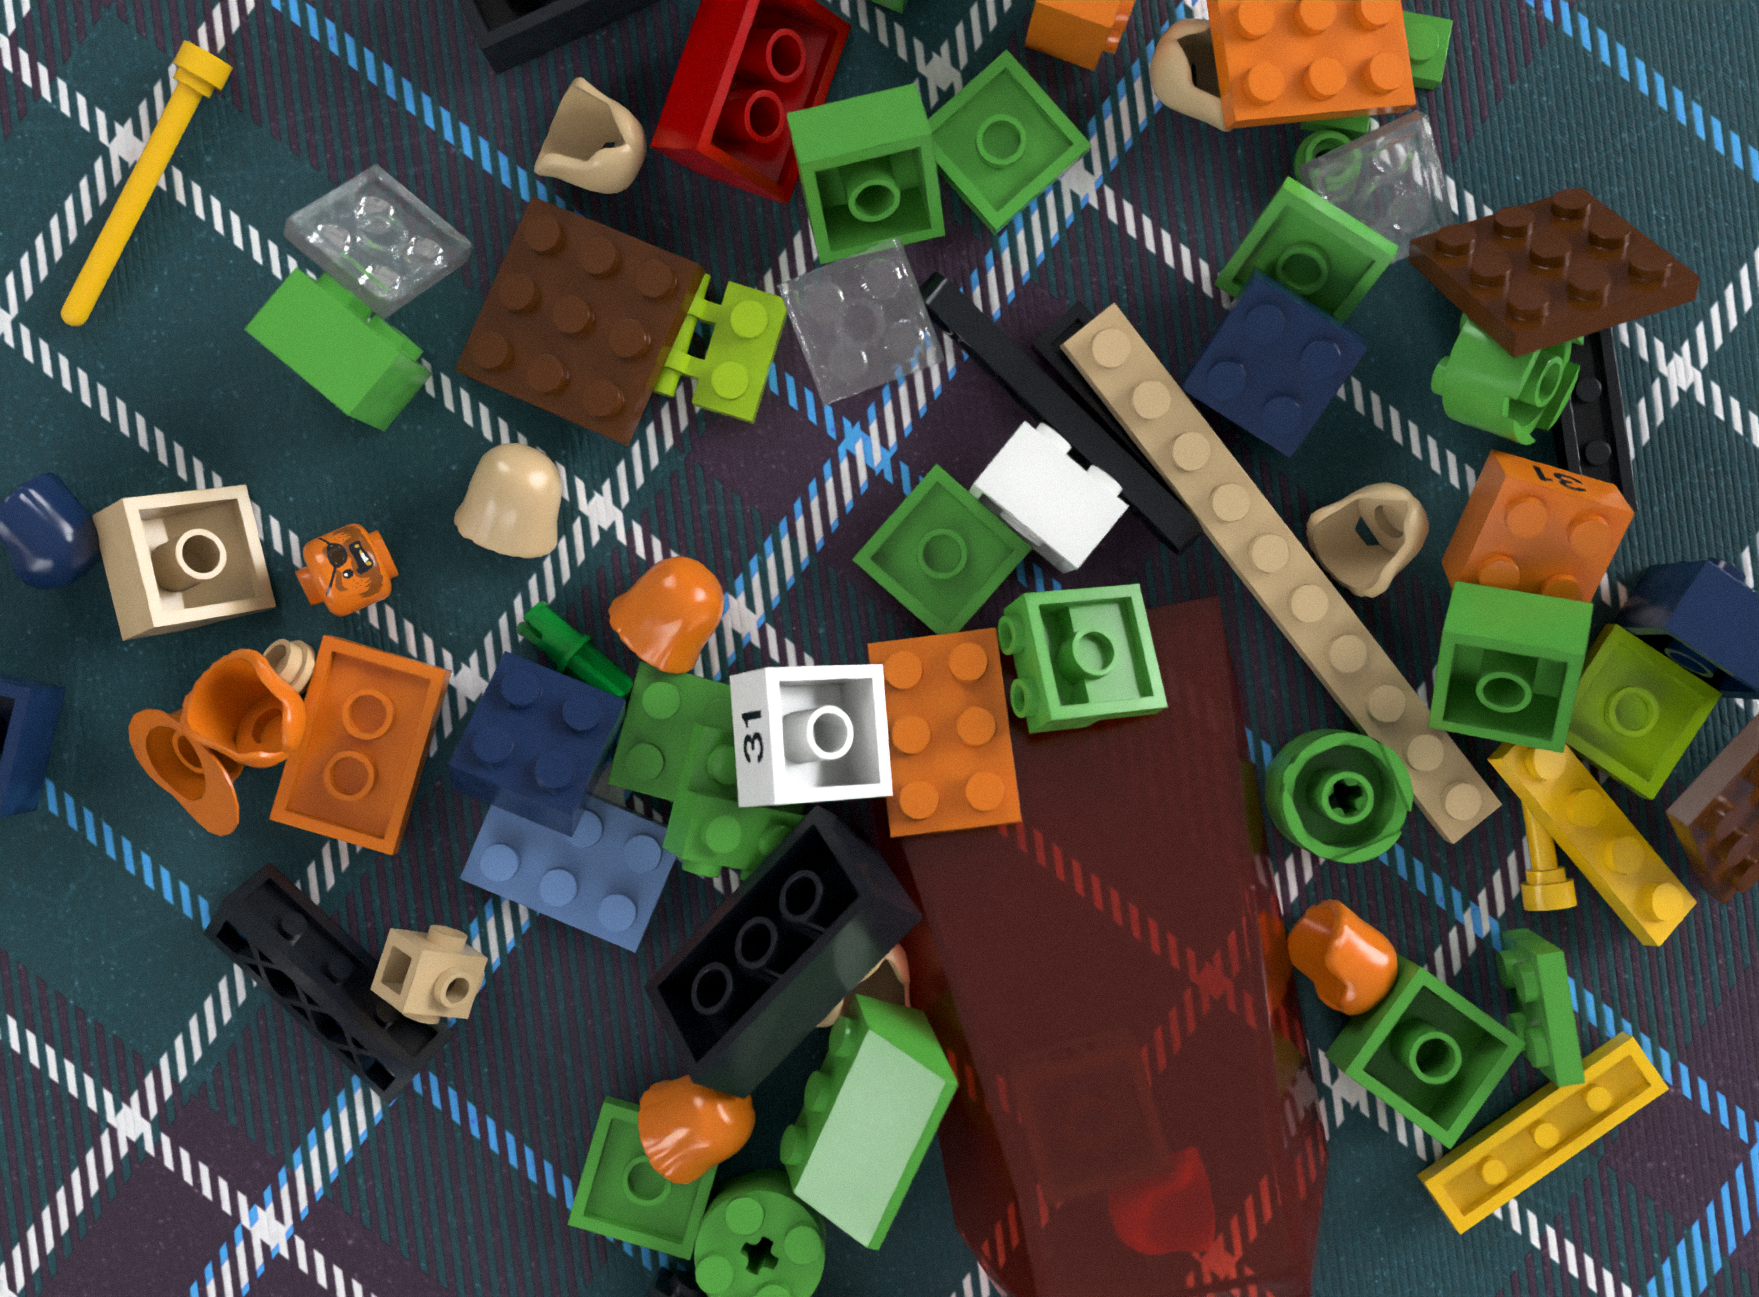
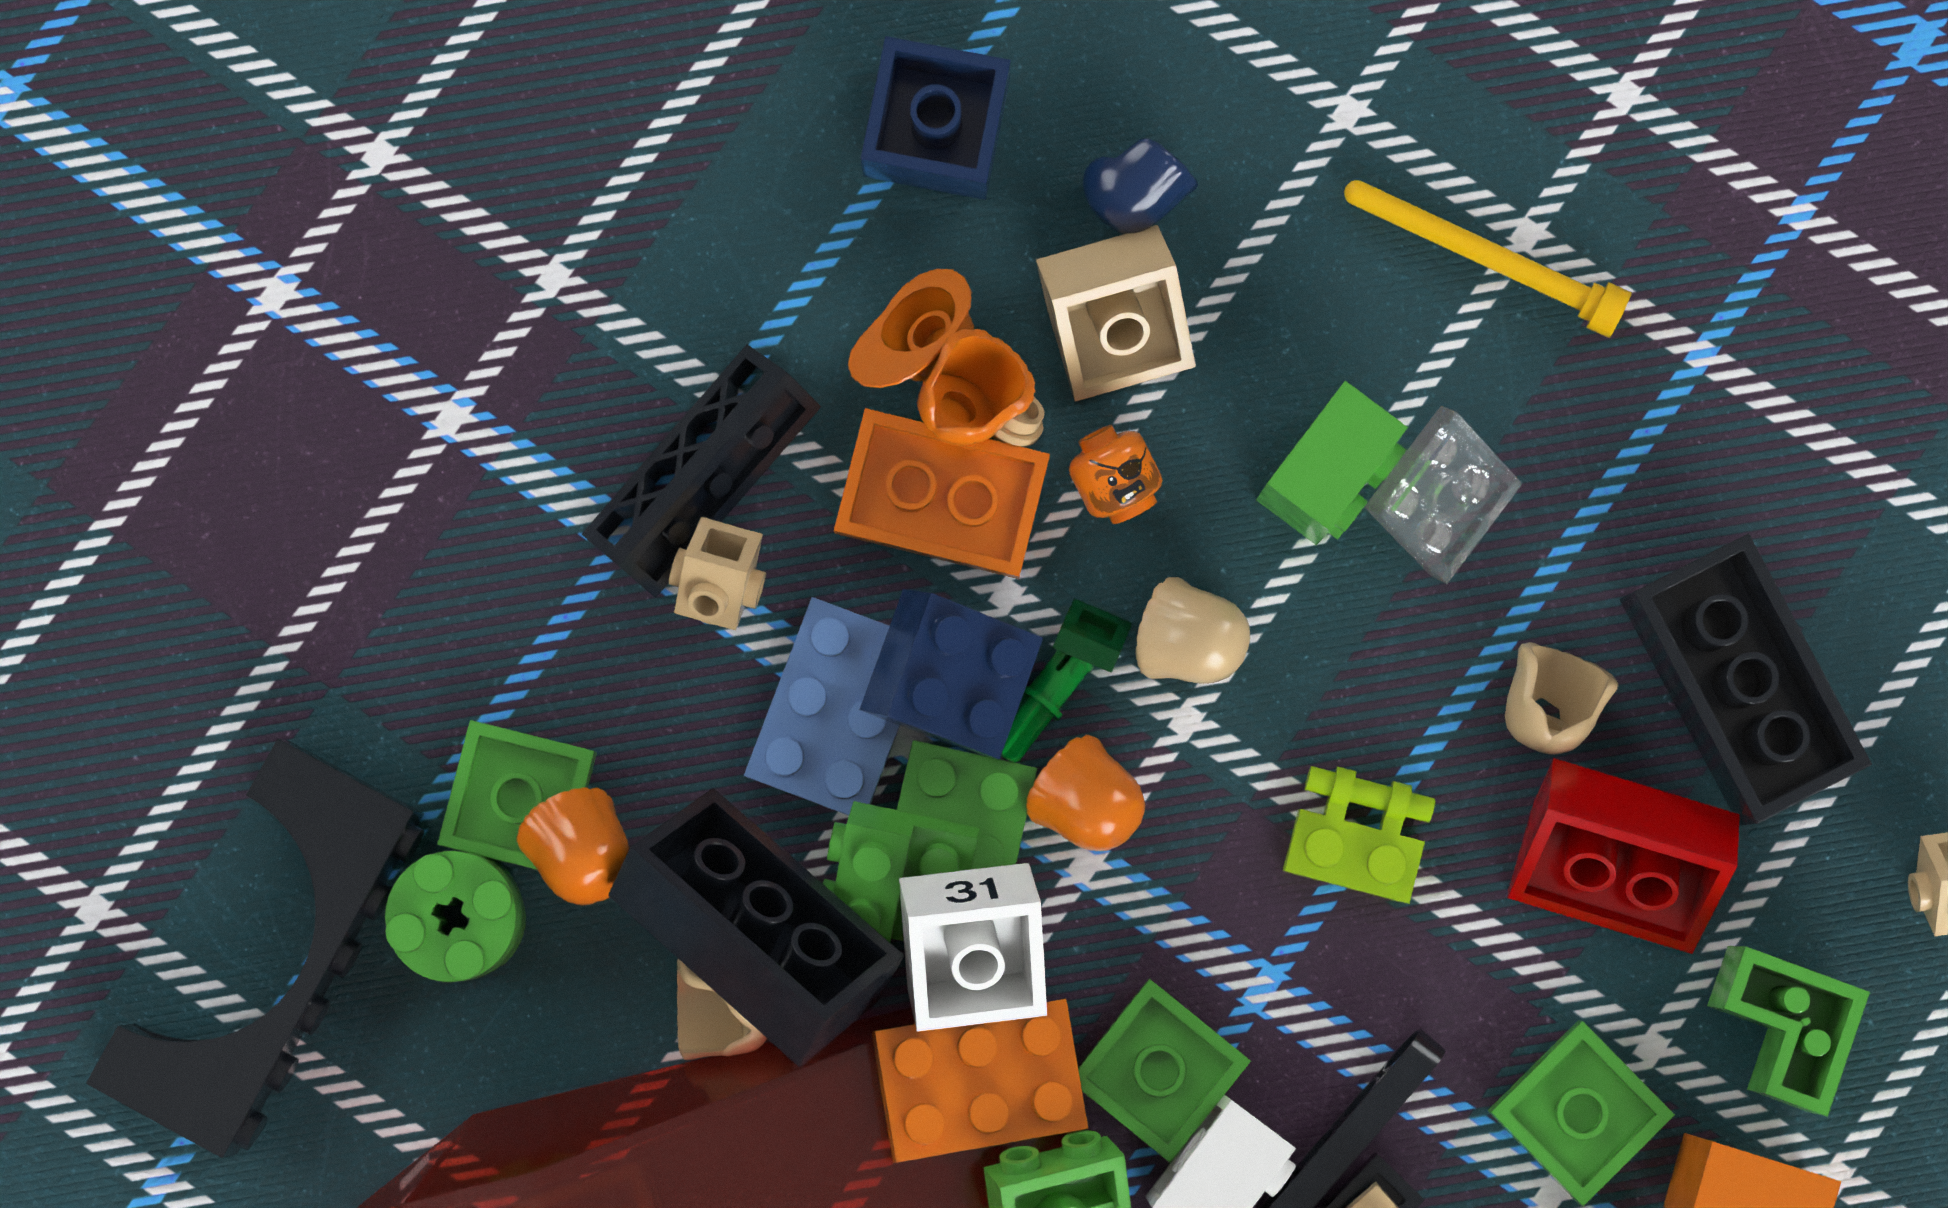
camera: 85 degrees right, 5 degrees down
reddish brown plate [455,196,706,447] -> none
clear plate [777,237,945,406] -> none
slope [780,993,958,1250] -> none
bright green brick [786,83,945,265] -> none
none -> dark green tile [1052,598,1132,673]

